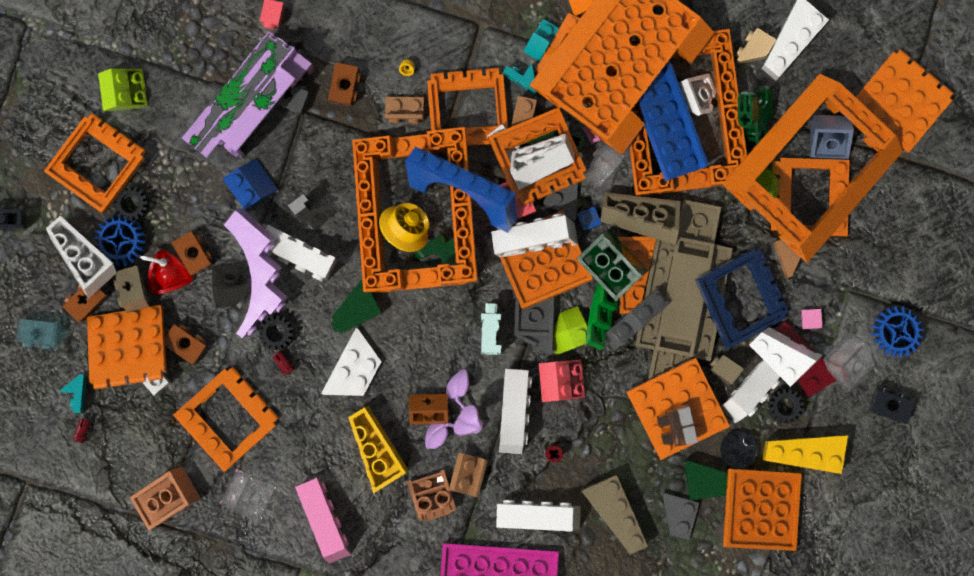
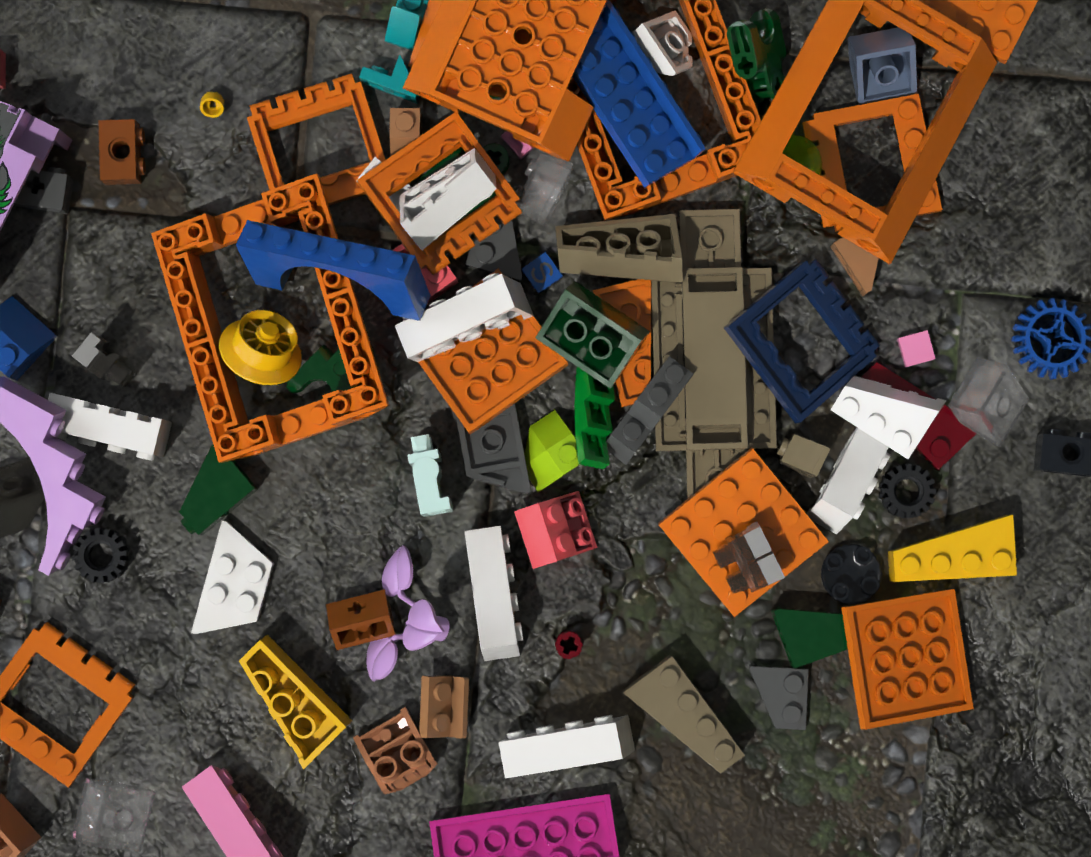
camera: 10 degrees left, 0 degrees up
dark red pin [272,350,295,376] -> none
medium nougat bracket [385,97,424,124] -> none

